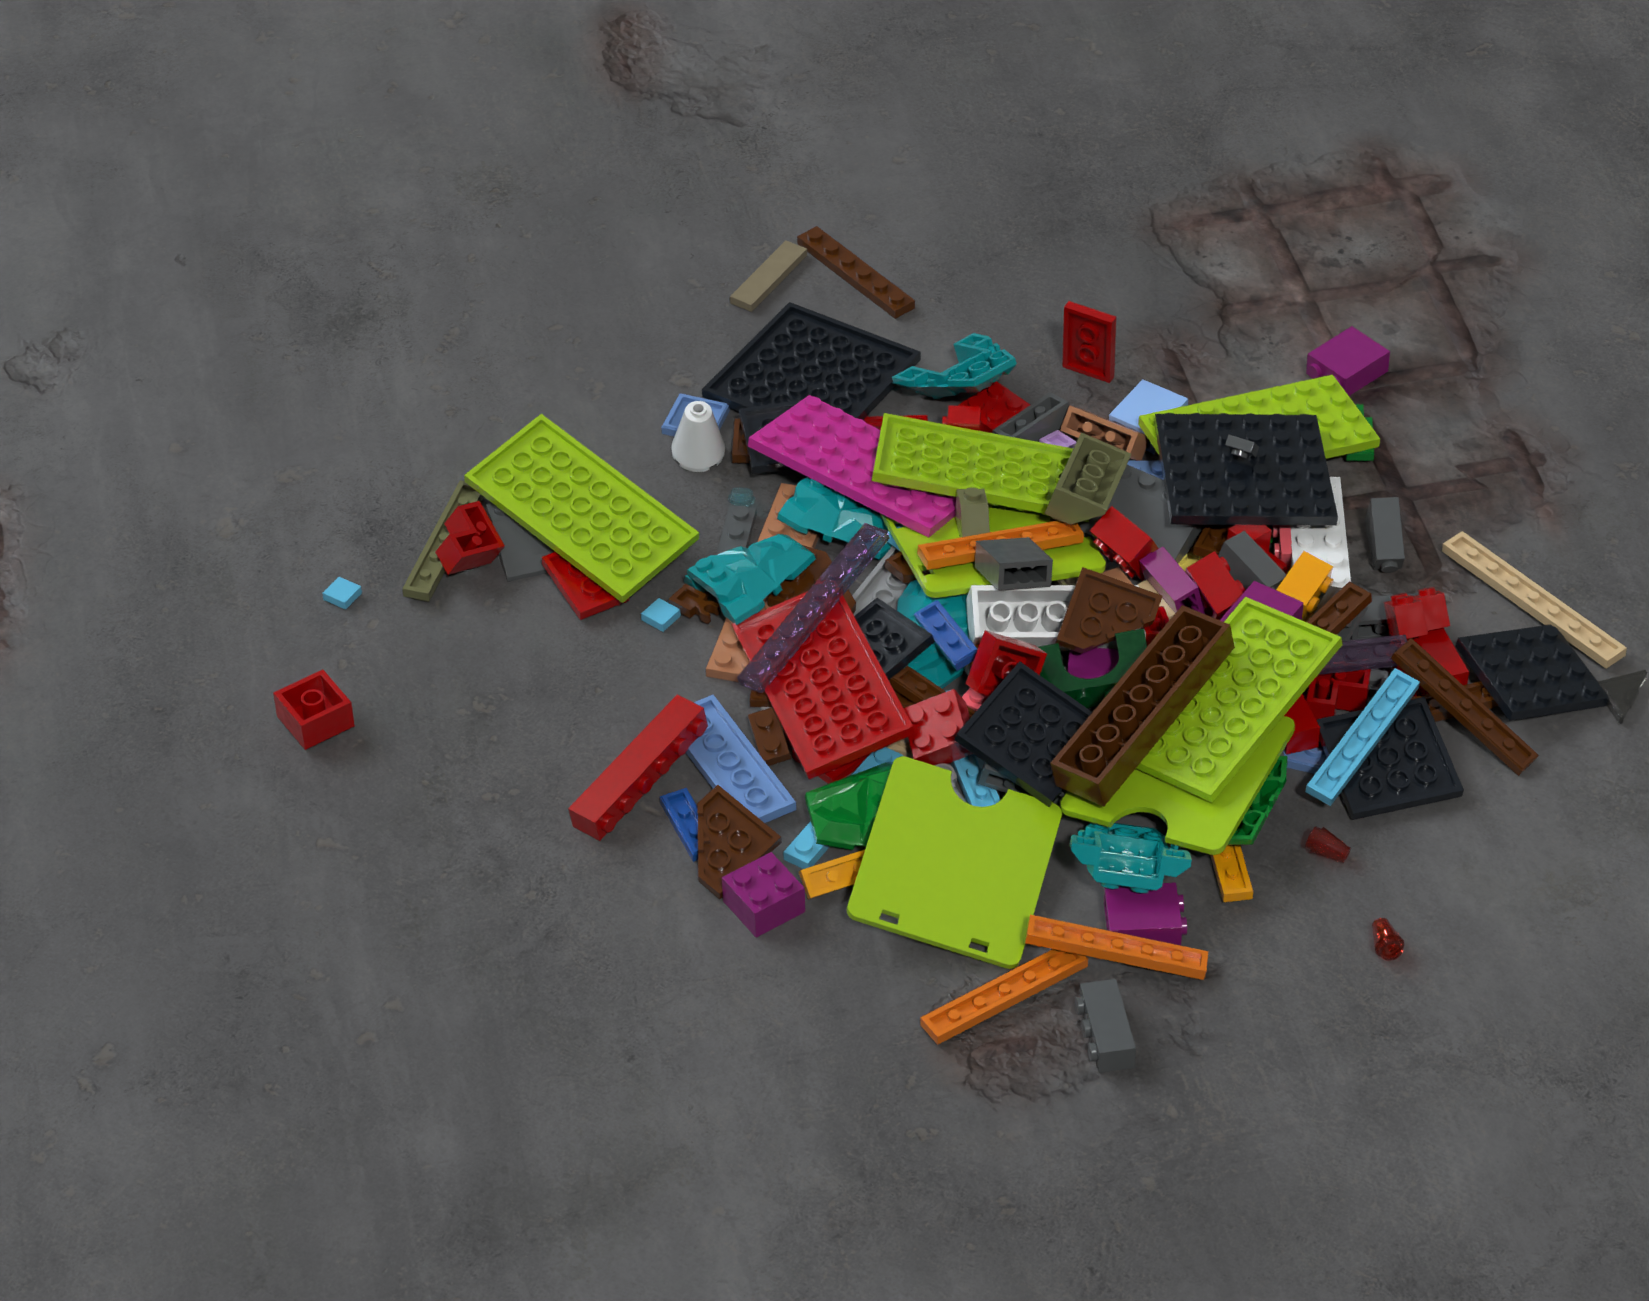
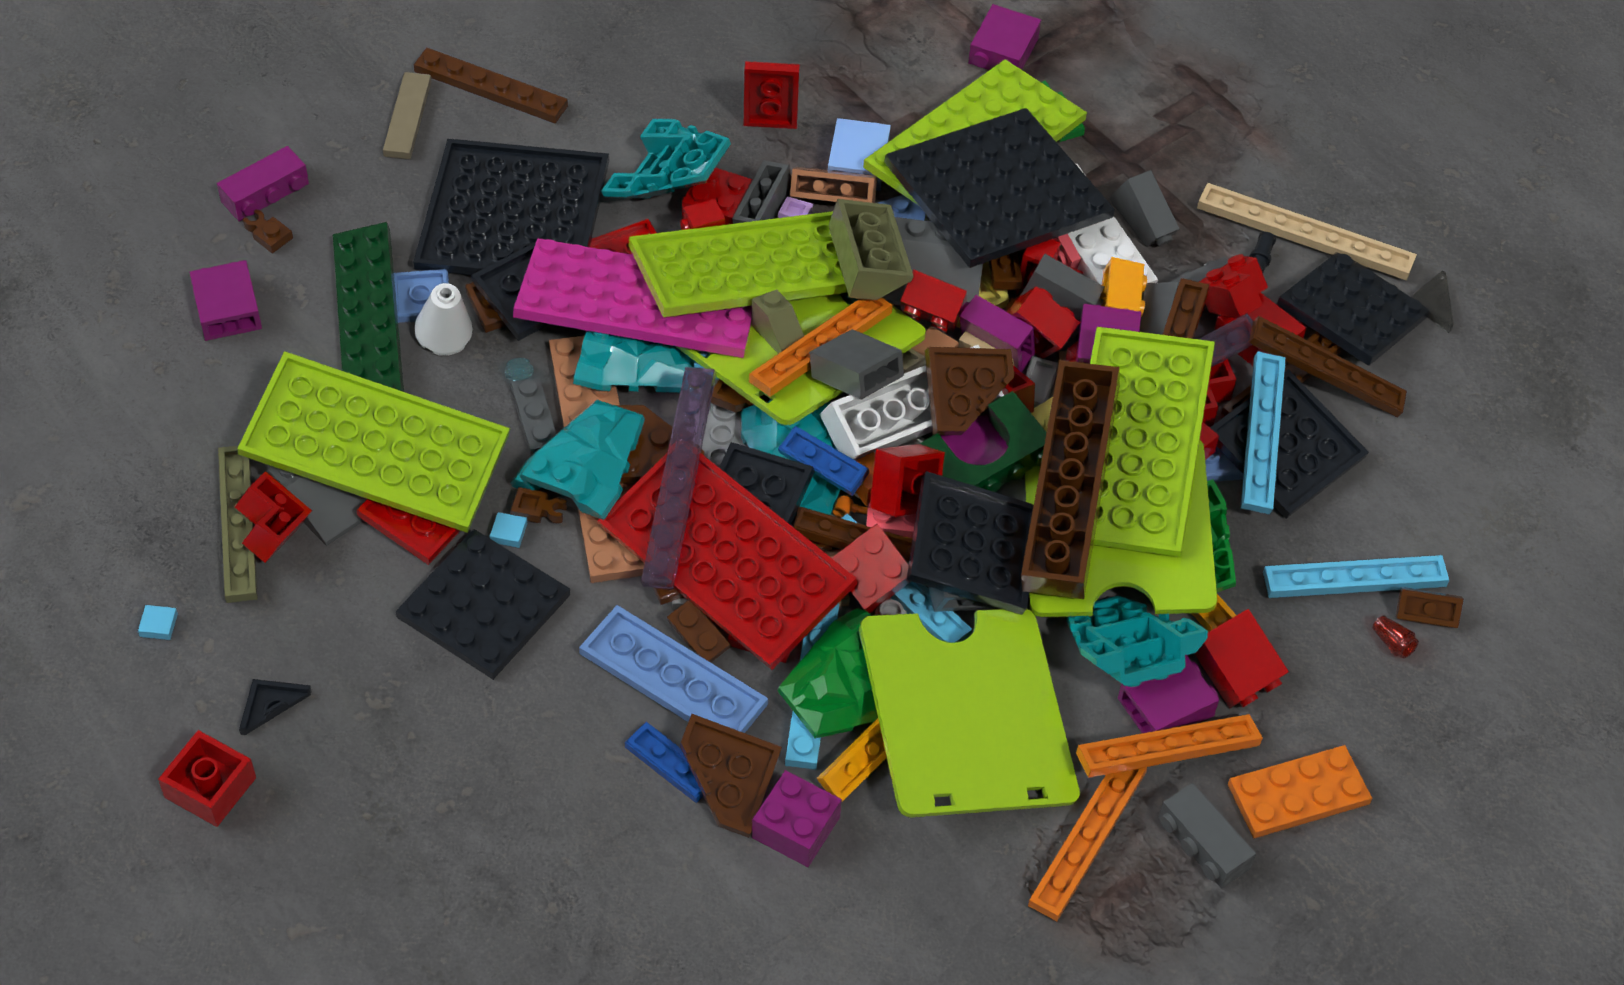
camera: 30 degrees left, 10 degrees up
red brick [568,694,708,841] -> none
dark grey plate [1225,435,1259,459] -> none
clear red cone [1305,826,1351,863] -> none
none -> magenta brick [189,260,262,341]
none -> magenta brick [217,146,309,222]
none -> black tile [239,679,312,735]
none -> reddish brown plate [243,209,293,254]
none -> dark green plate [333,222,404,392]
none -> black plate [396,529,570,680]
none -> orange hand [833,495,868,518]
none -> red brick [1194,608,1289,709]
none -> orange plate [1227,745,1372,839]
none -> black pin [1249,232,1276,273]
none -> medium azure plate [1263,555,1449,598]
none -> reddish brown plate [1396,587,1464,628]

